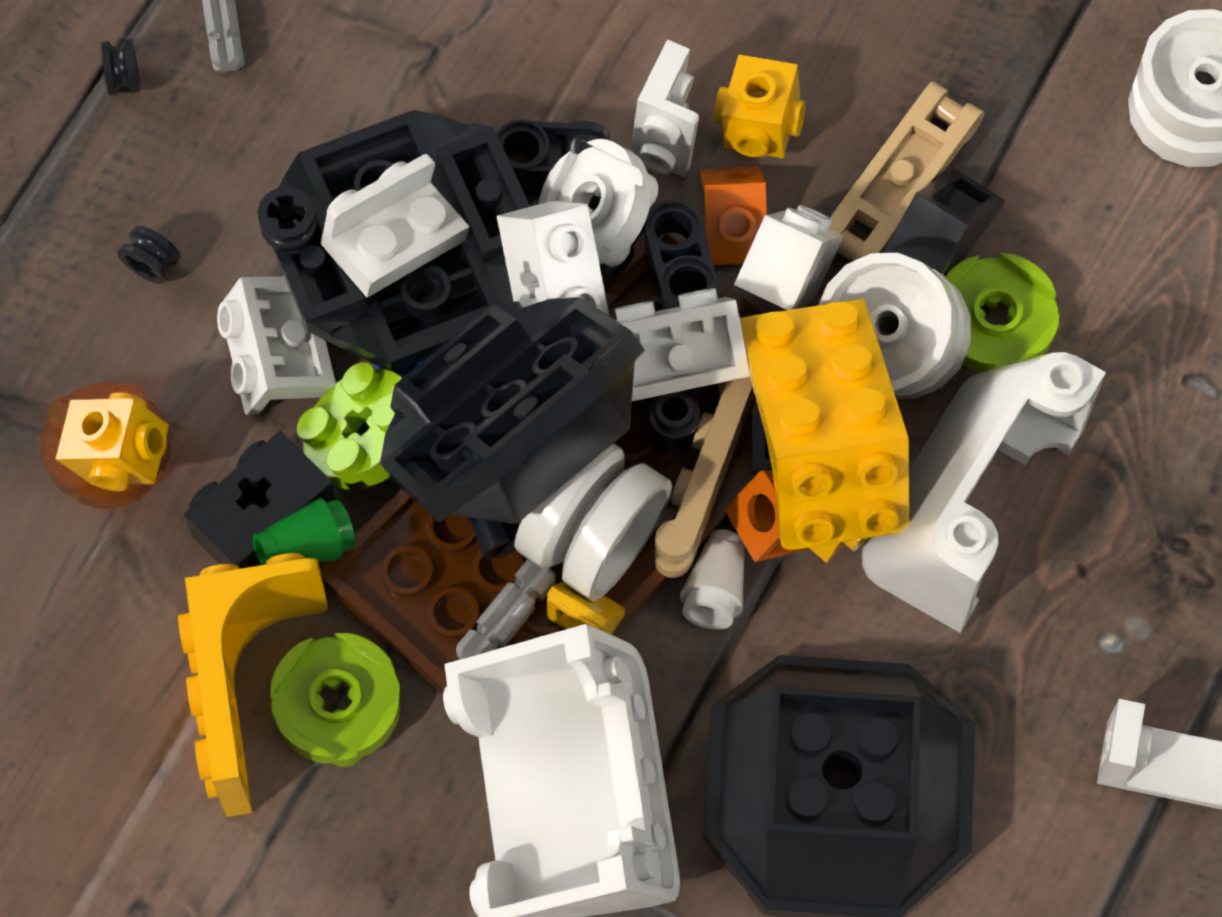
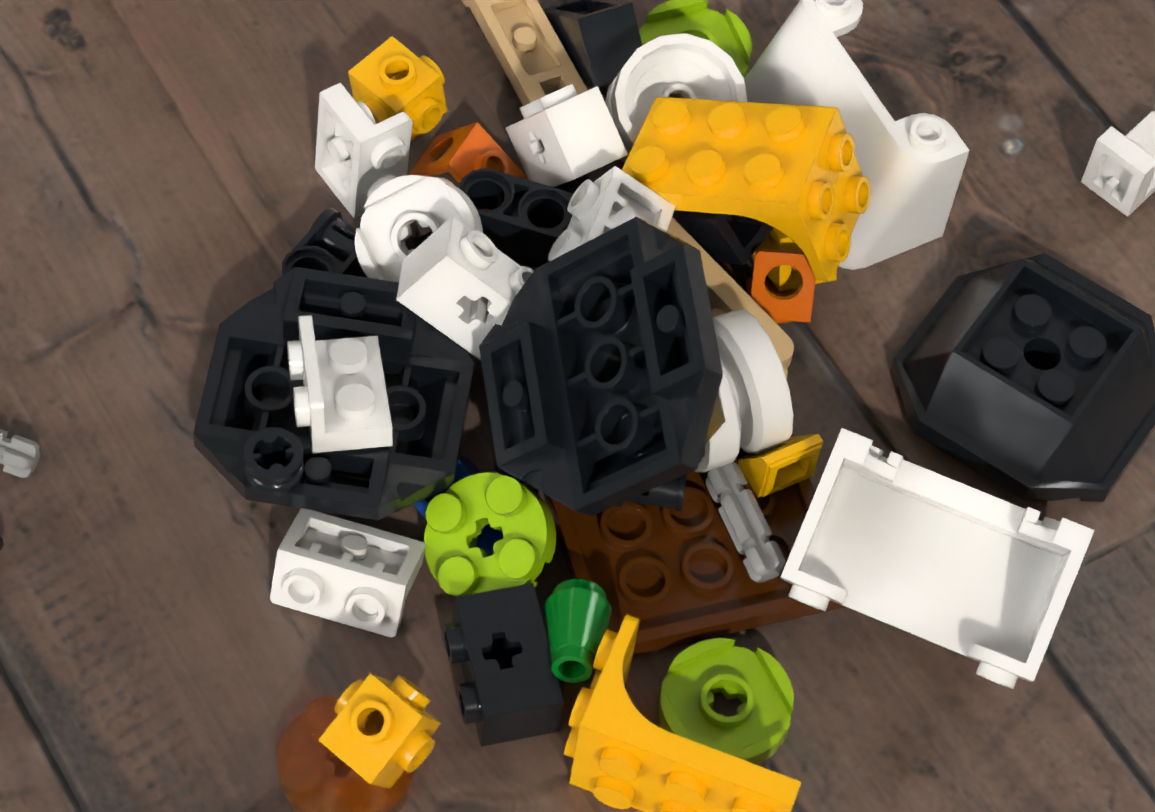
camera: 65 degrees left, 10 degrees down
black bush [117,226,181,284] -> none
white cone [680,530,745,630] -> none

